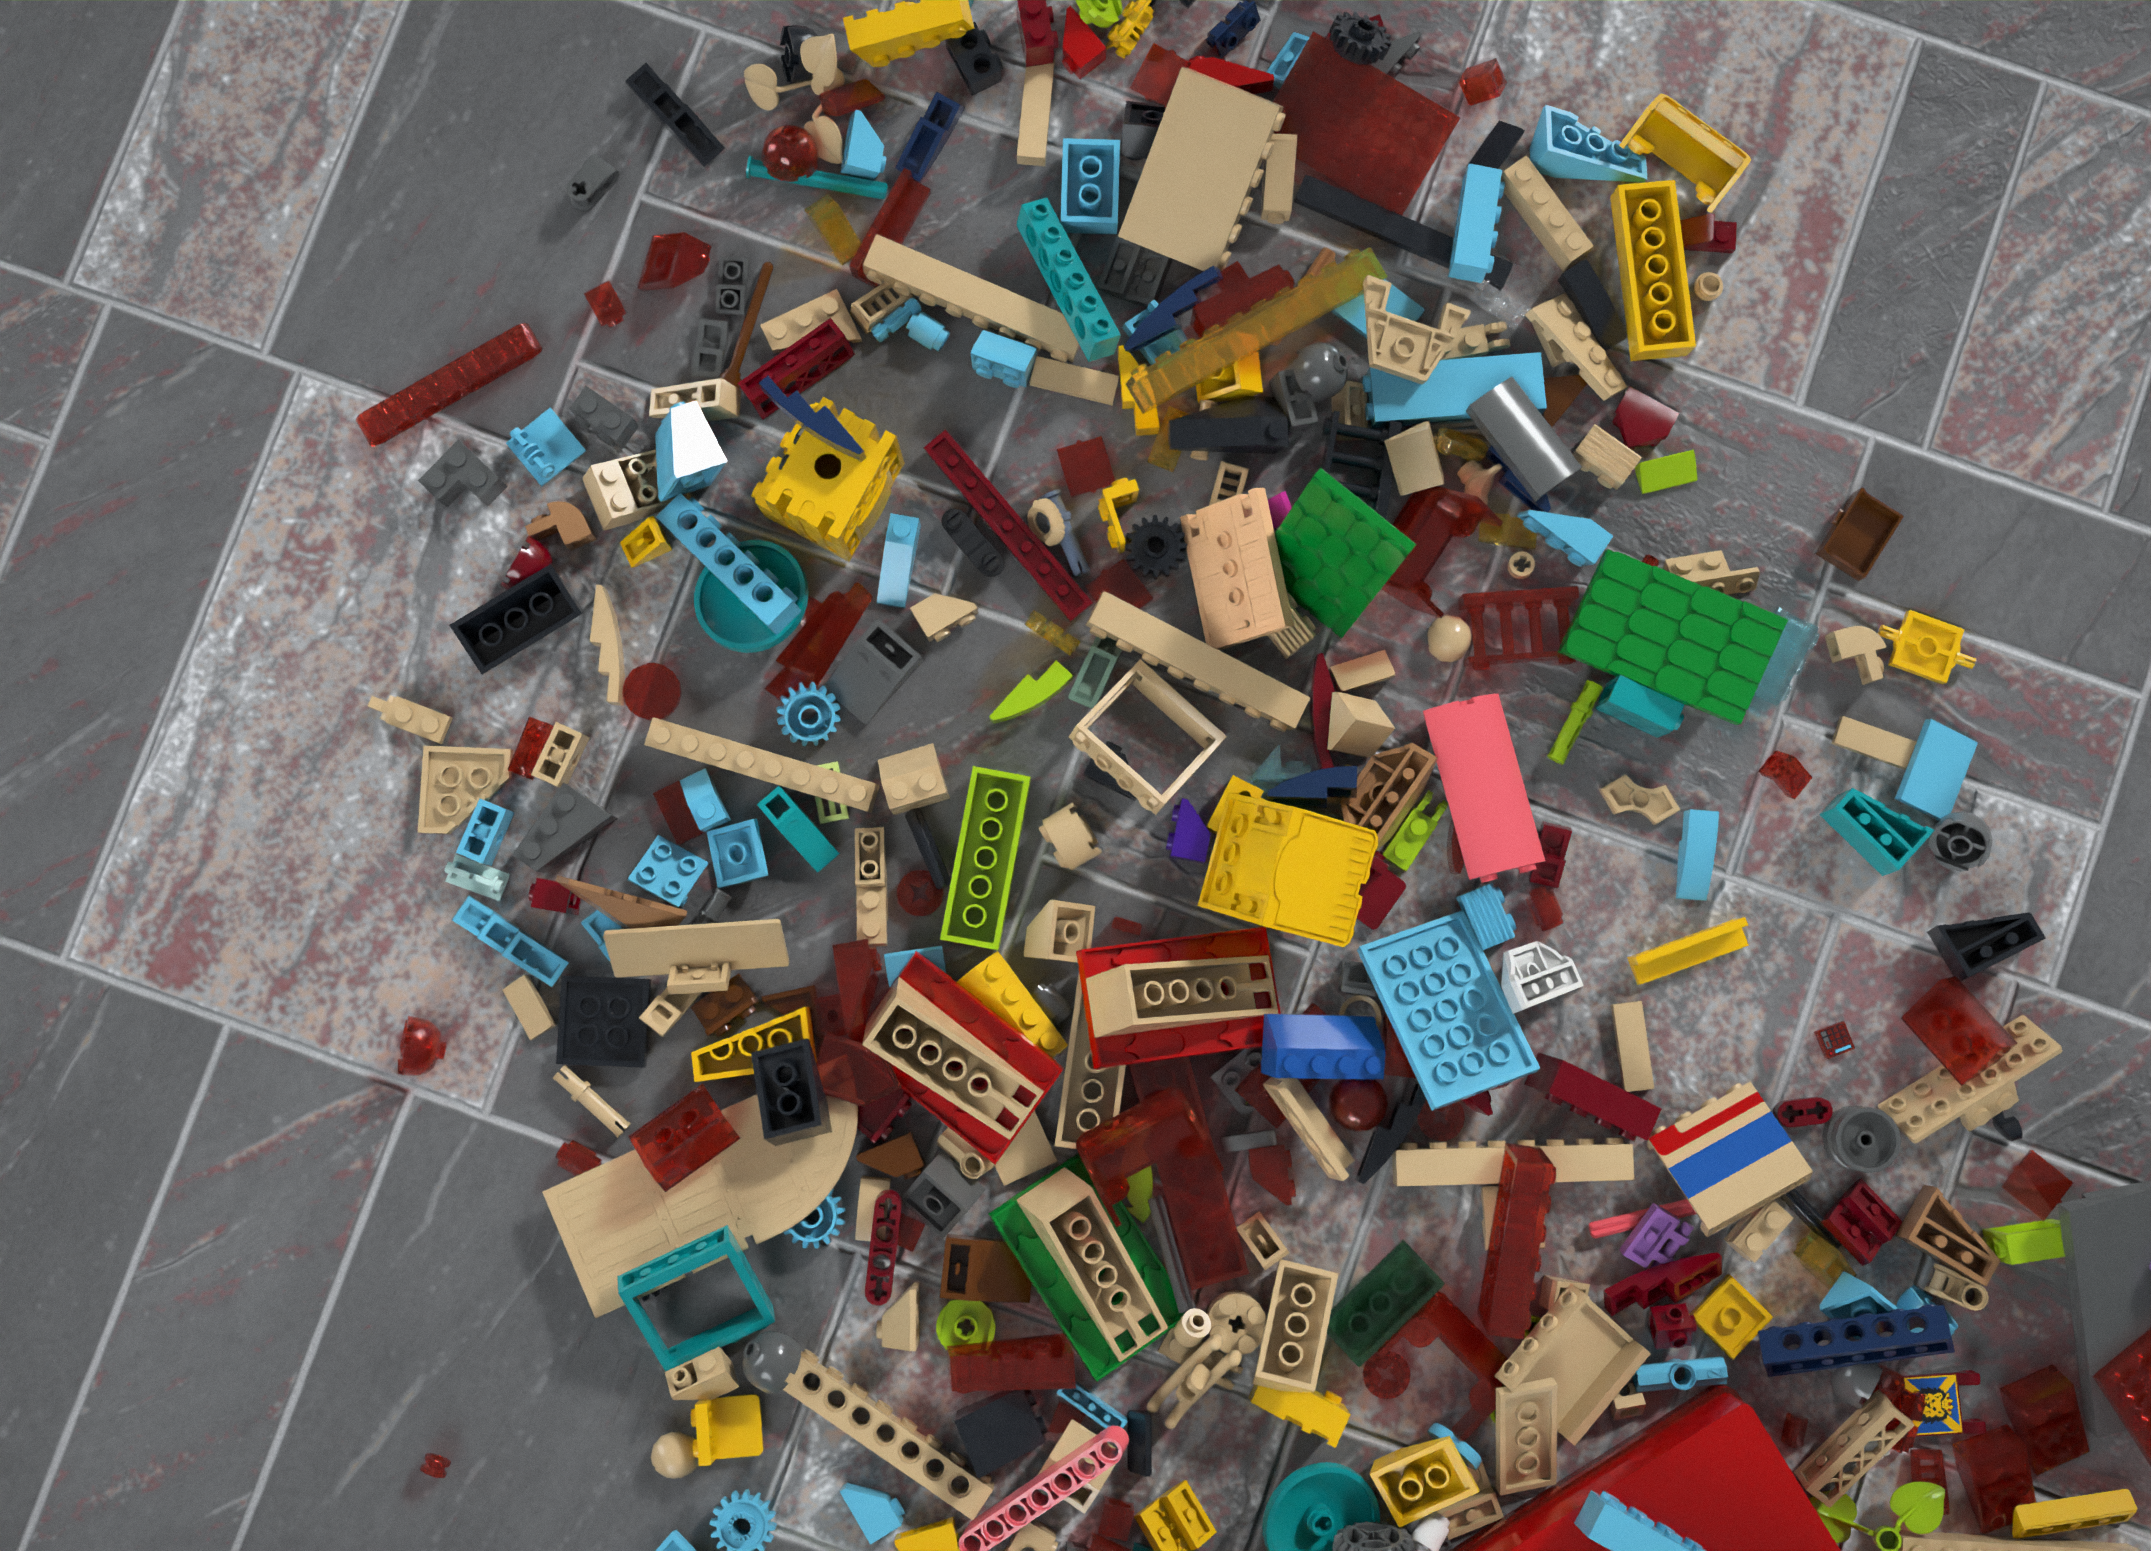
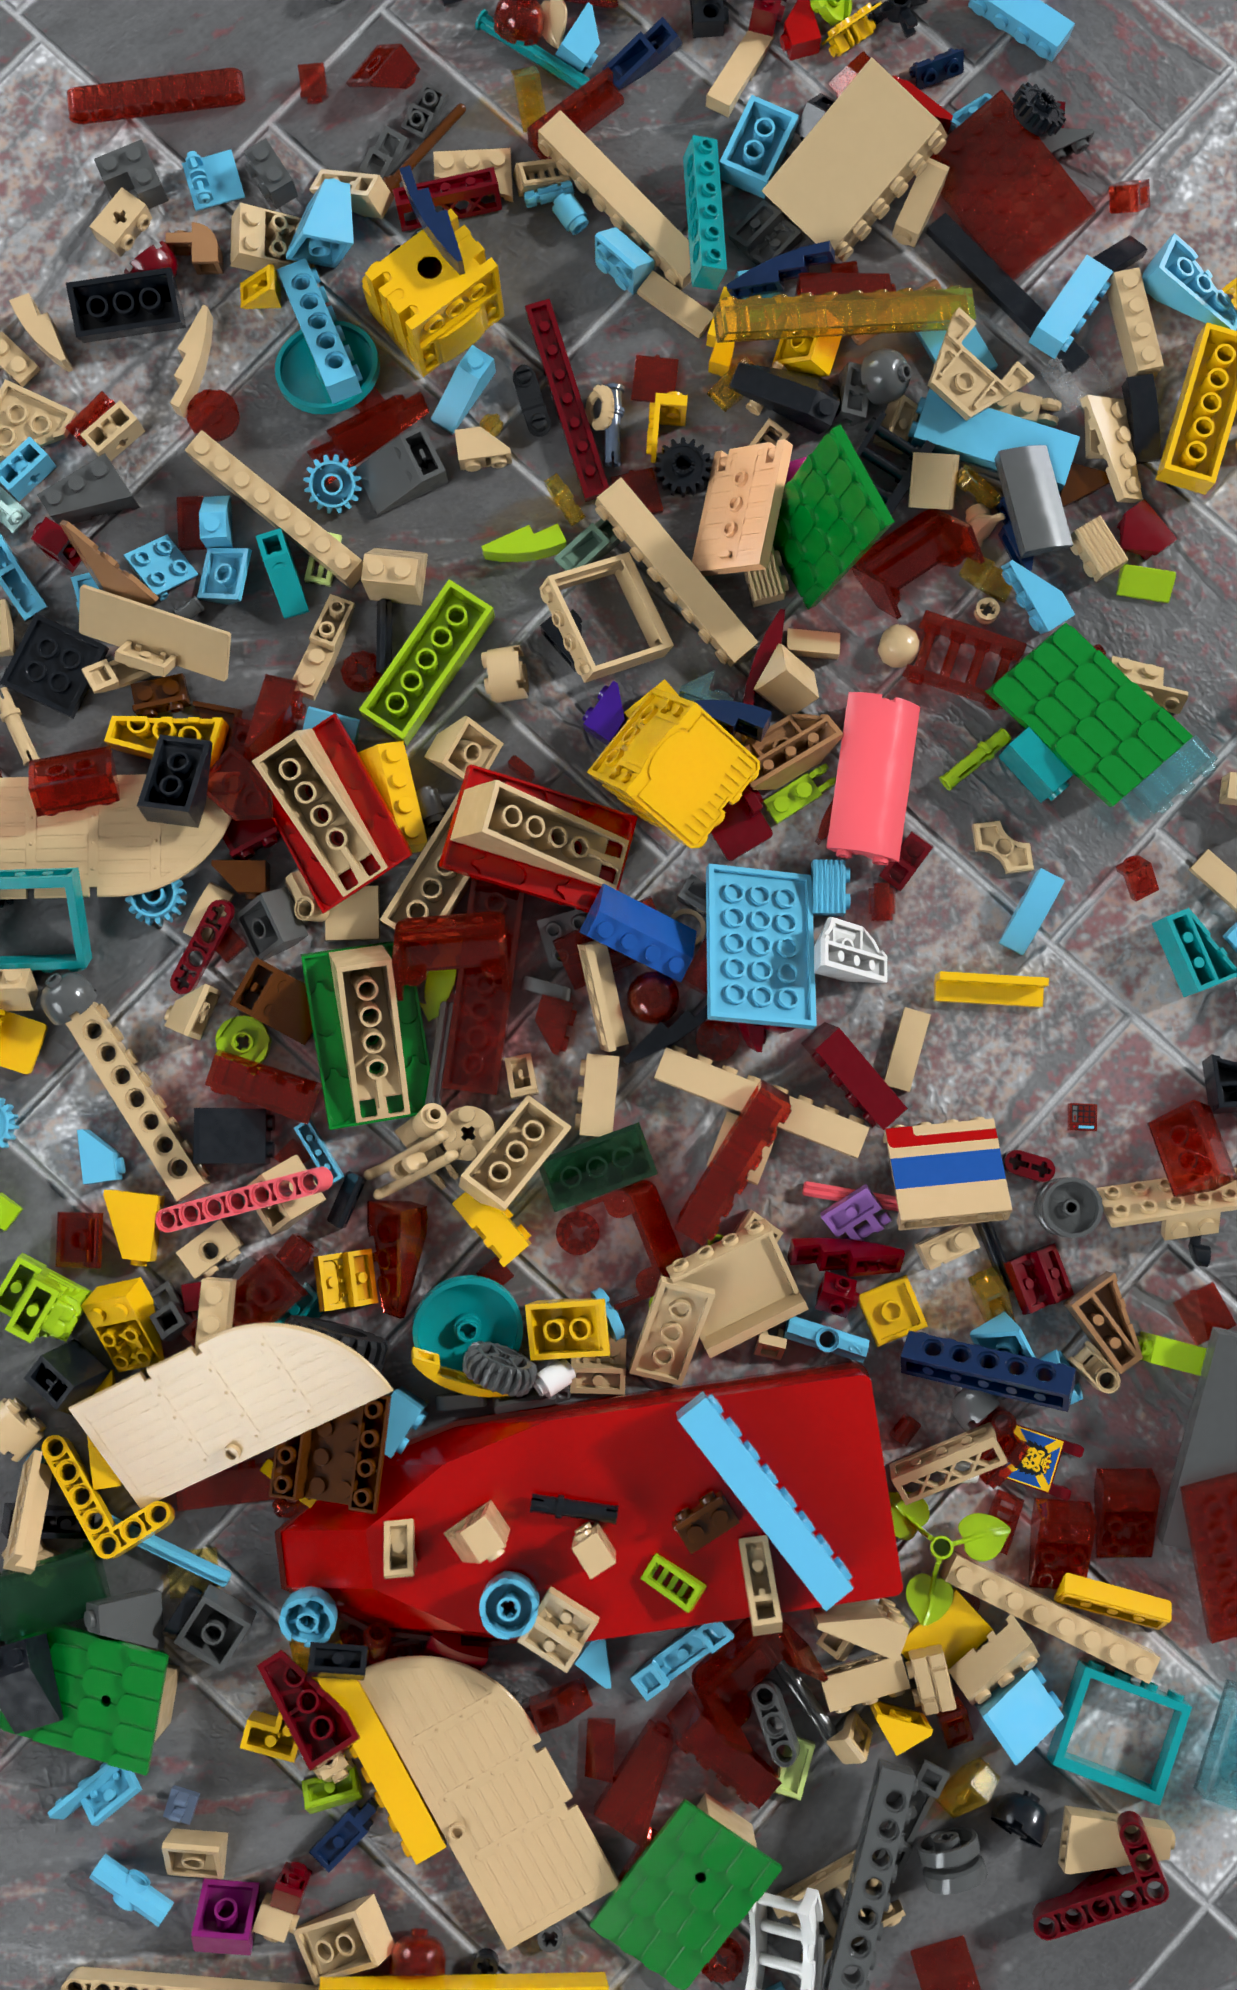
camera: 25 degrees right, 0 degrees up
none -> tan slope [9,293,73,372]
none -> tan brick [89,187,153,257]
none -> clear red wedge [367,1200,428,1319]
none -> clear red tile [476,1256,515,1286]
none -> clear yellow plate [479,414,503,437]
none -> tan brick [575,1054,620,1139]

